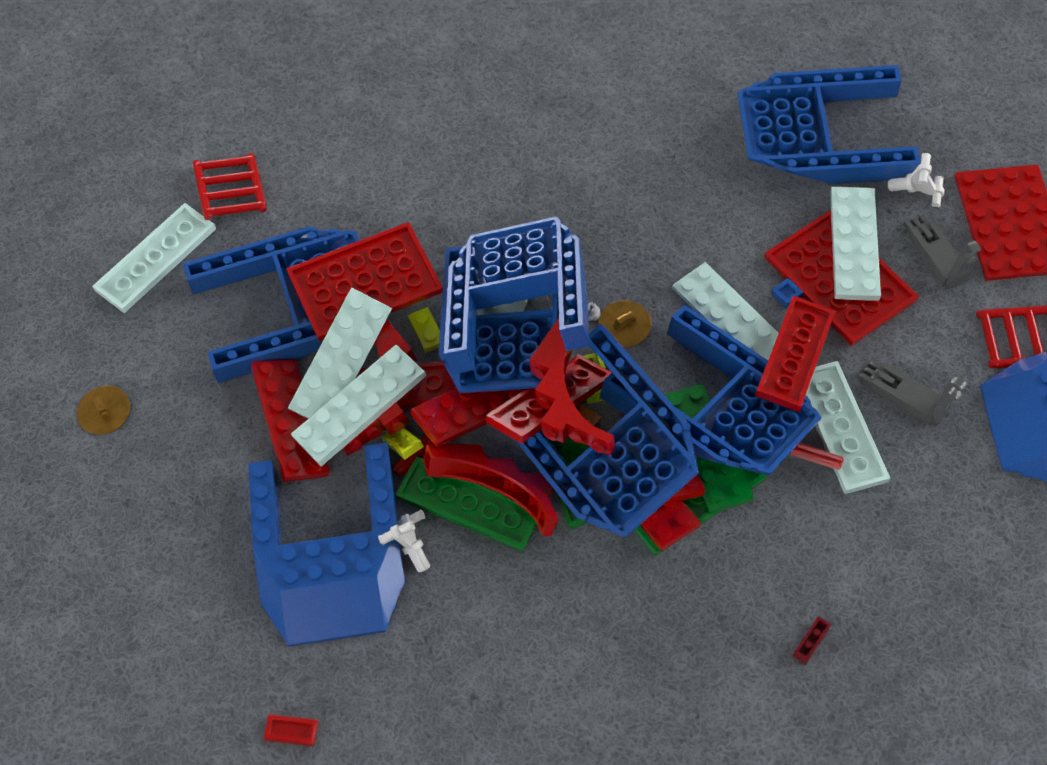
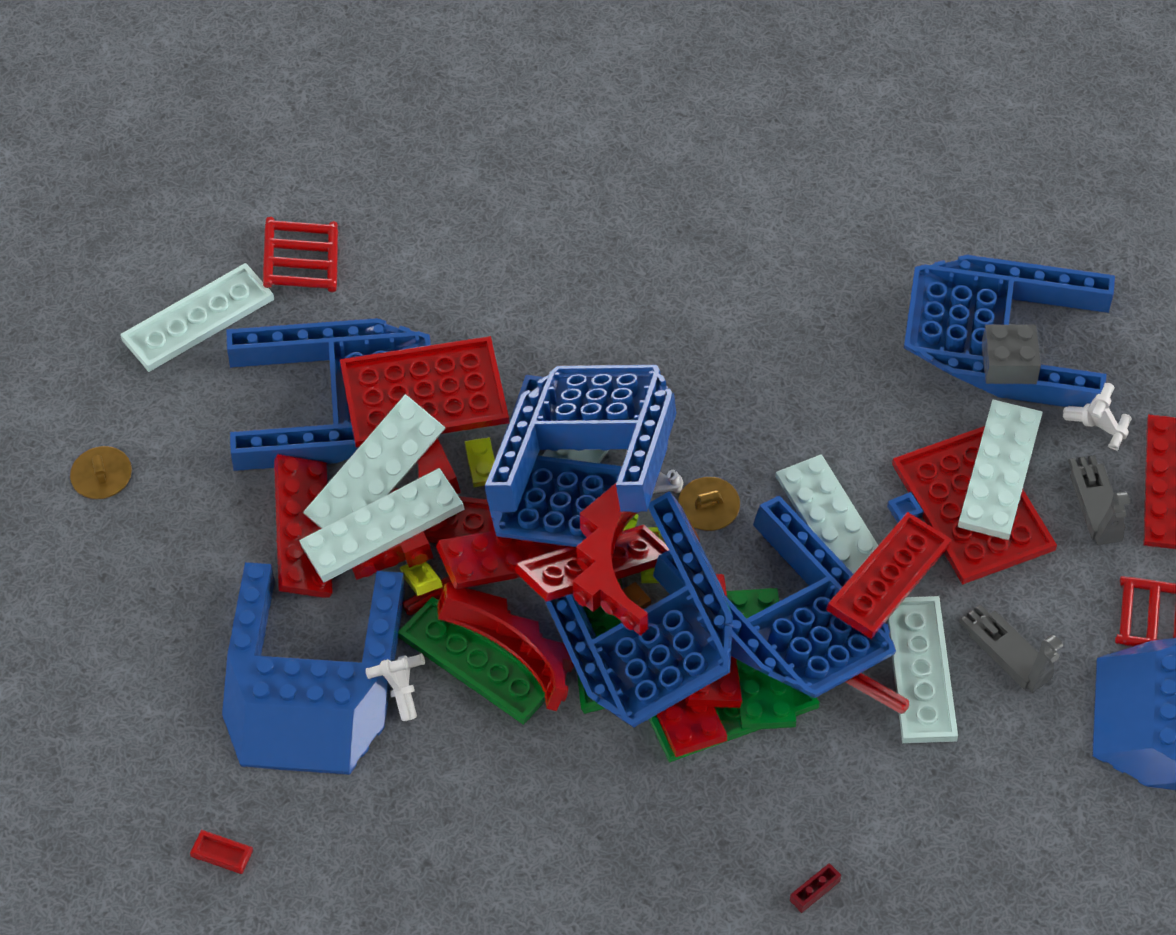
camera: 10 degrees right, 5 degrees down
none -> dark grey brick [982,325,1041,384]

